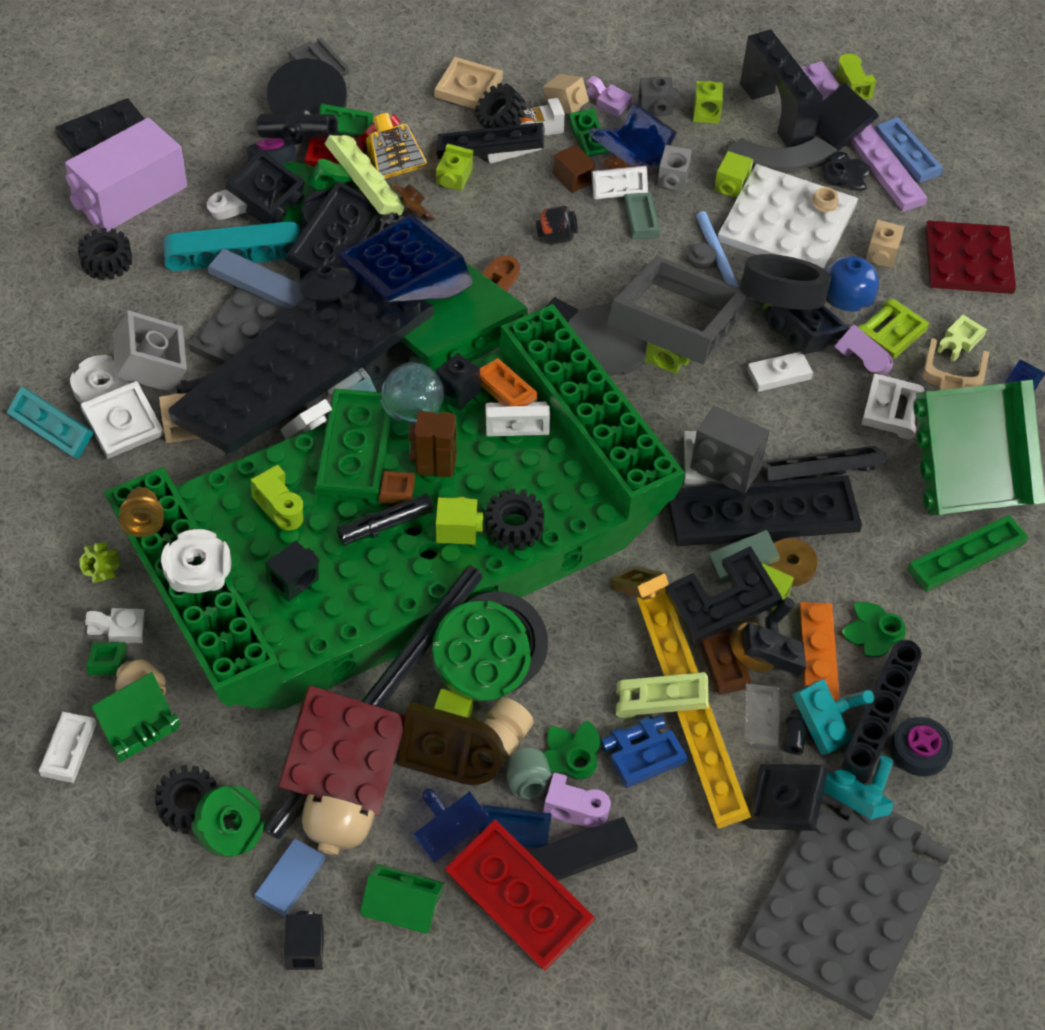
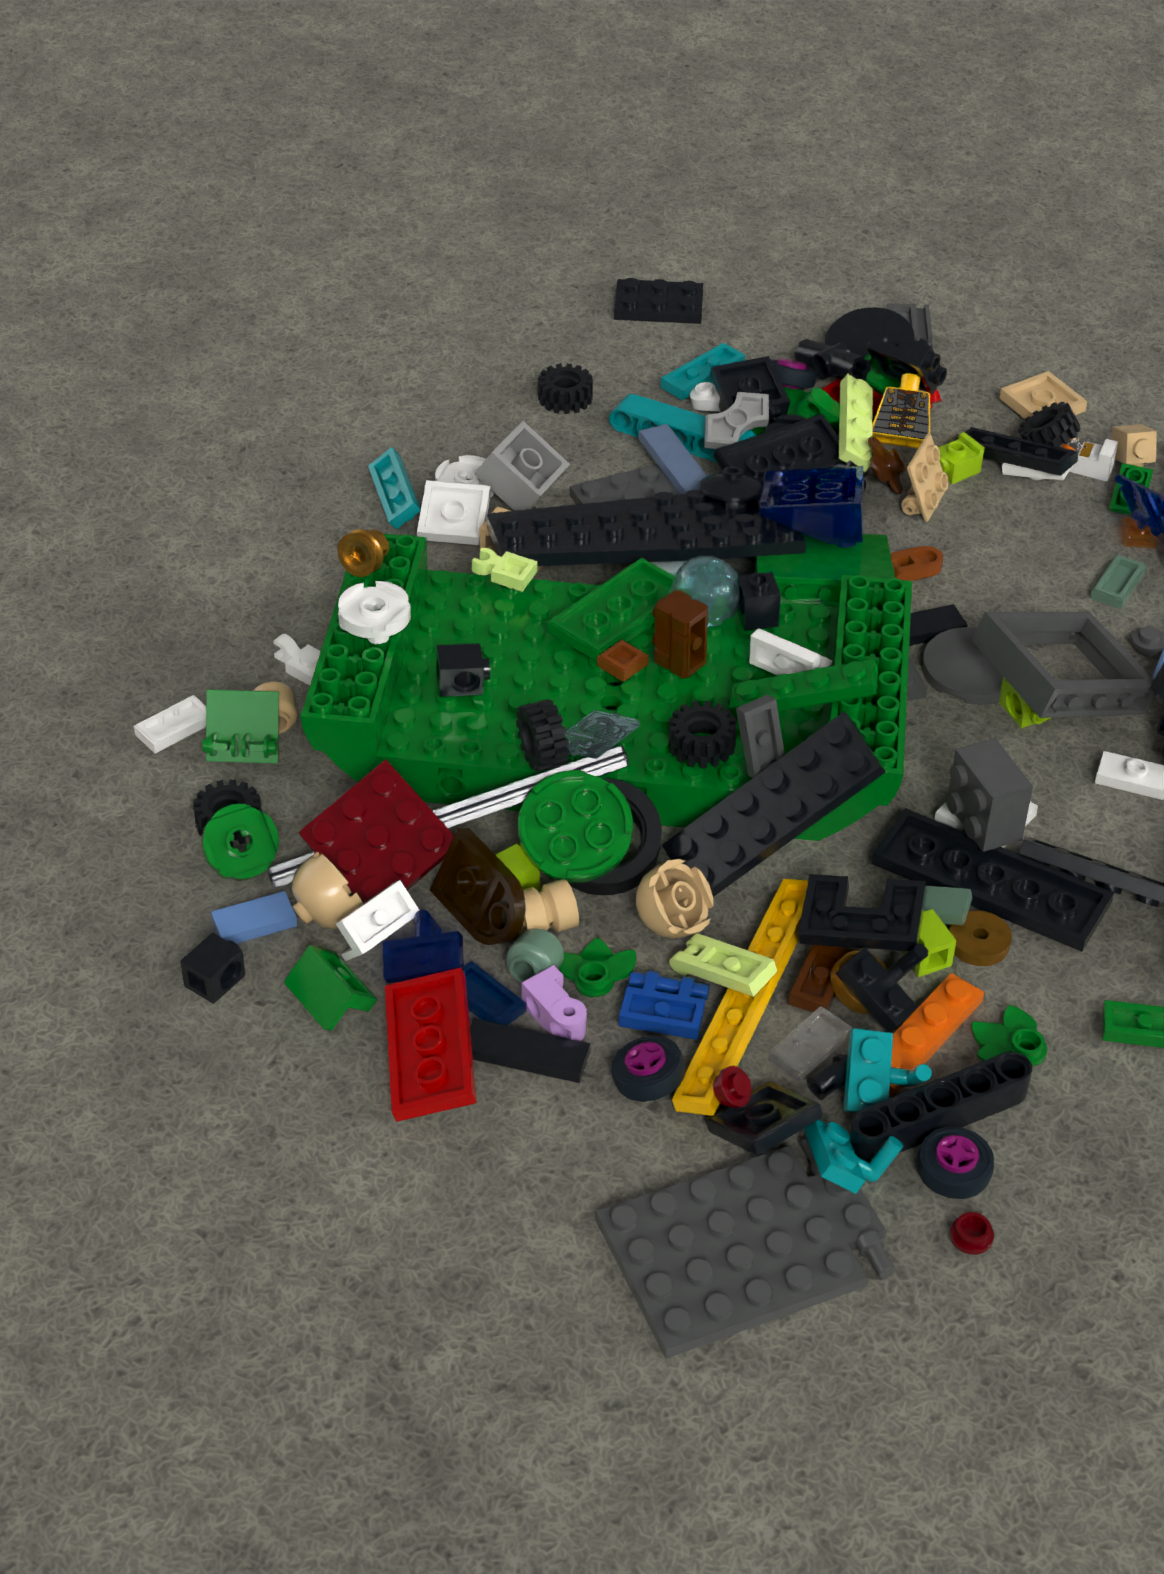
camera: 40 degrees right, 10 degrees down
lavender brick [65,117,187,232] -> none
lime gear [79,542,120,583] -> none
green plate [86,642,128,676] -> none
lime leg [251,465,303,531] -> none
white plate [280,399,332,439] -> none
black pin [336,493,434,547] -> none
lime brick [436,497,484,545] -> none
orange plate [480,358,537,407] -> none
black head [536,206,578,245] -> none
reddish brown brick [553,145,596,193] -> none
white plate [591,166,648,199] -> none
pearl gold plate [609,566,669,600] -> none
none -> white panel [335,880,421,961]
none -> yellowish green plate [472,548,537,592]
none -> black tyre [516,699,569,772]
none -> clear light blue piece [565,710,640,759]
none -> black wheel [611,1036,685,1102]
none -> tan cylinder [635,859,713,939]
none -> teal plate [661,343,745,400]
none -> black plate [662,711,886,897]
none -> light grey tile [704,392,769,449]
none -> dark red plate [713,1066,751,1108]
none -> green plate [729,659,878,719]
none -> dark grey plate [736,695,785,778]
none -> black plate [866,336,947,394]
none -> tan hinge [901,433,948,522]
none -> dark red plate [950,1212,994,1255]

